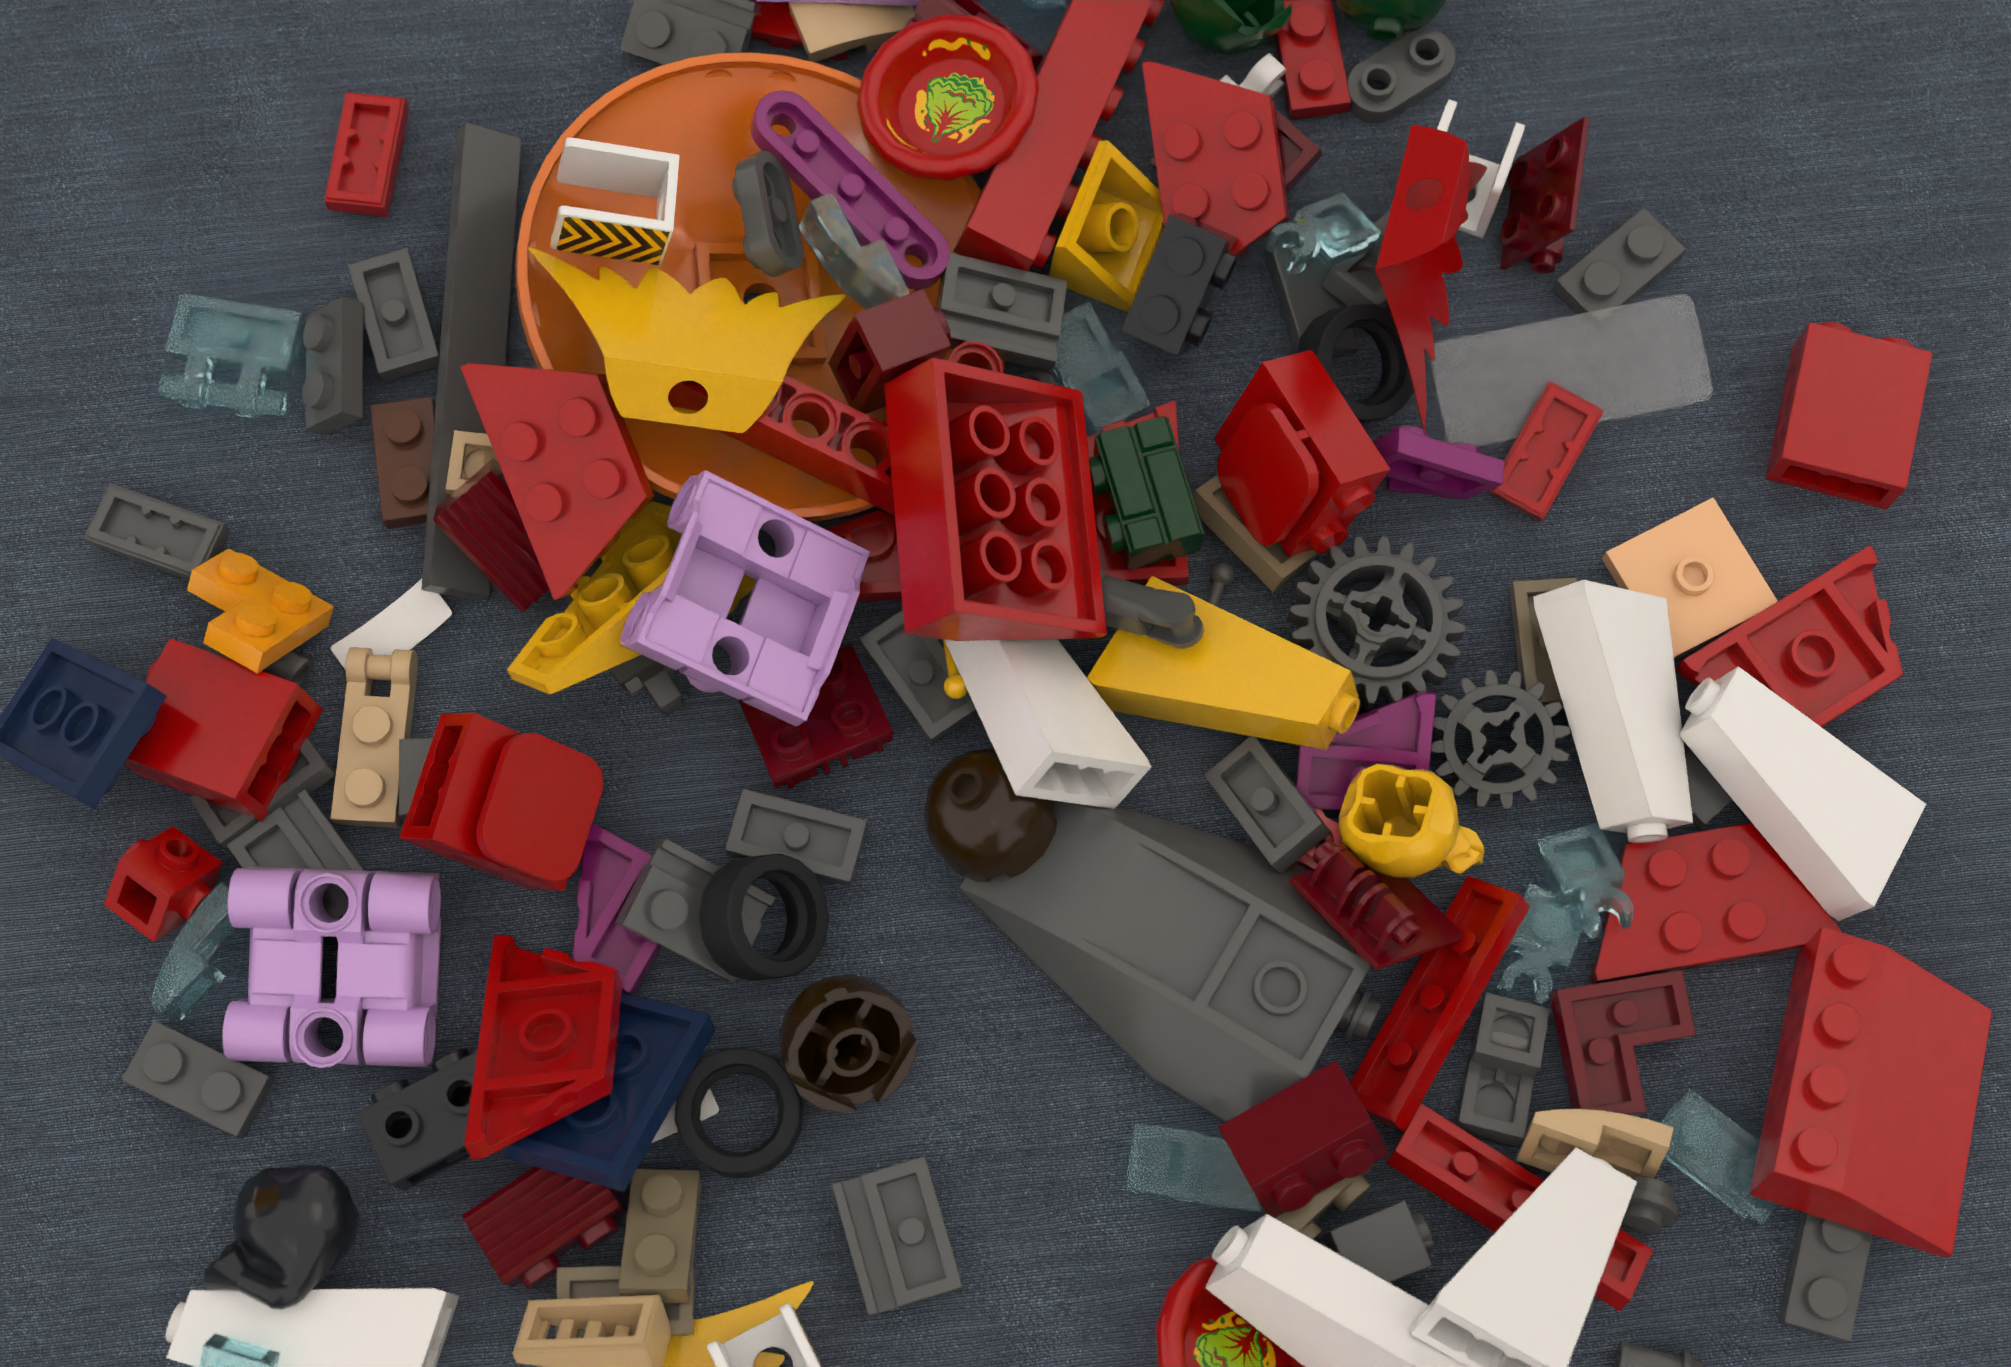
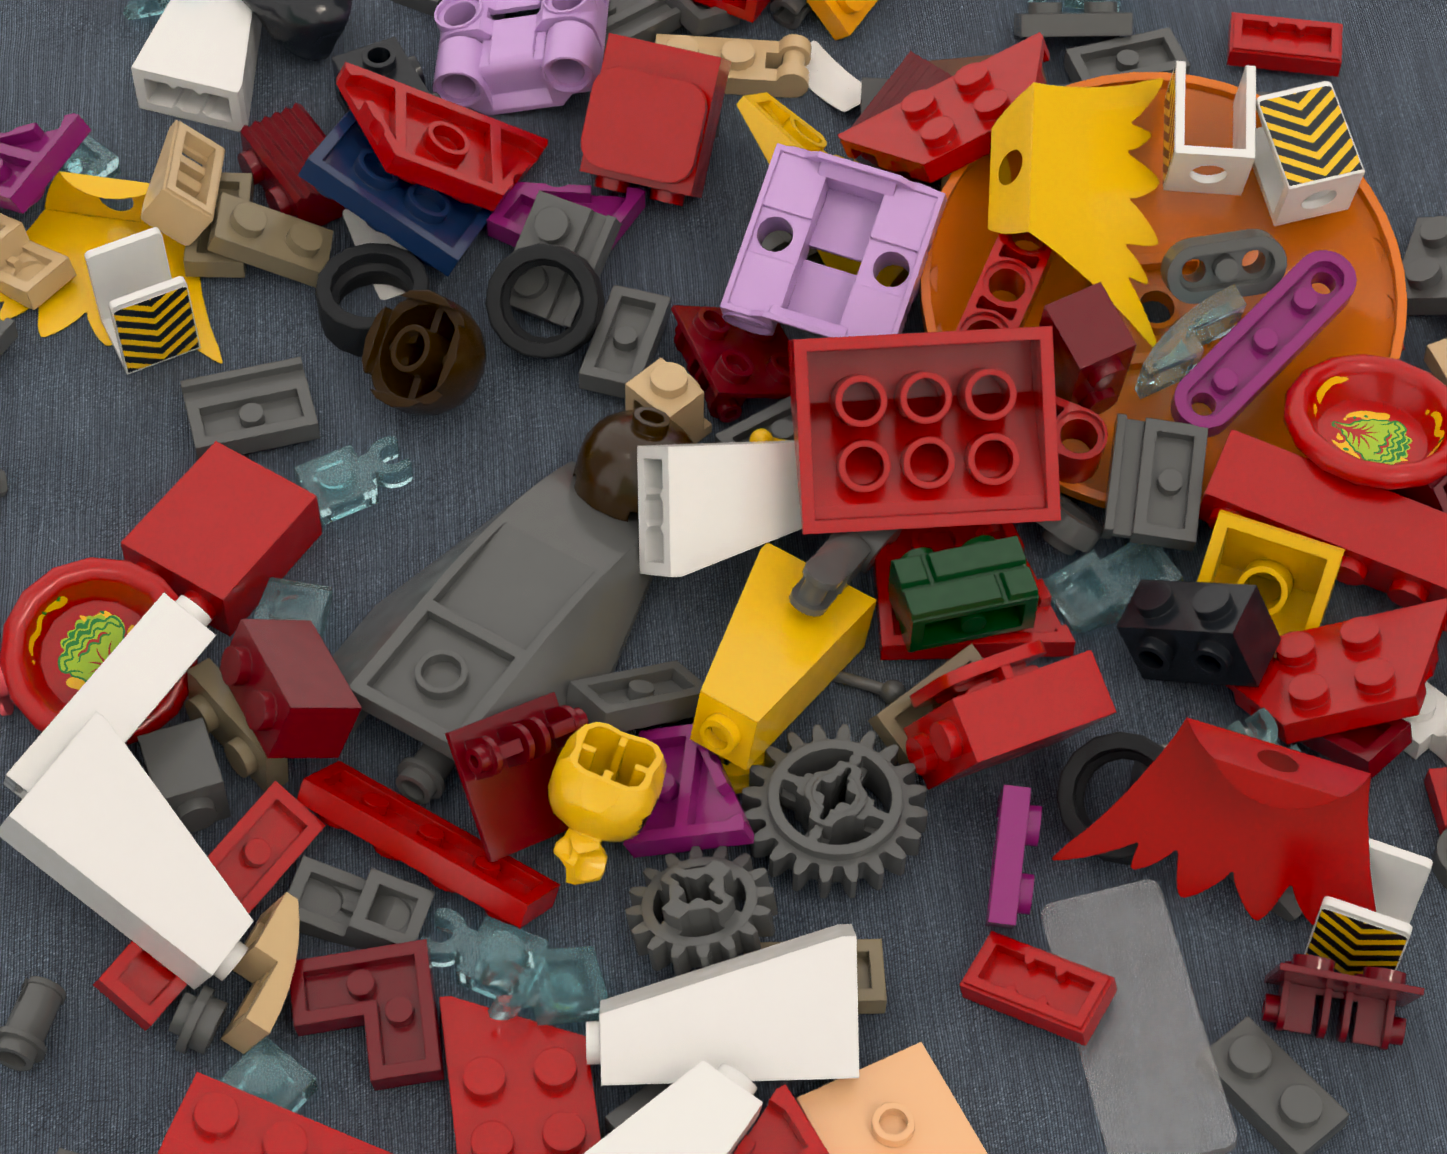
camera: 90 degrees right, 20 degrees down
none -> red brick [120,441,322,637]
none -> clear light blue plate [294,436,413,526]
none -> tan brick [625,358,712,444]
none -> piece [1252,81,1365,226]

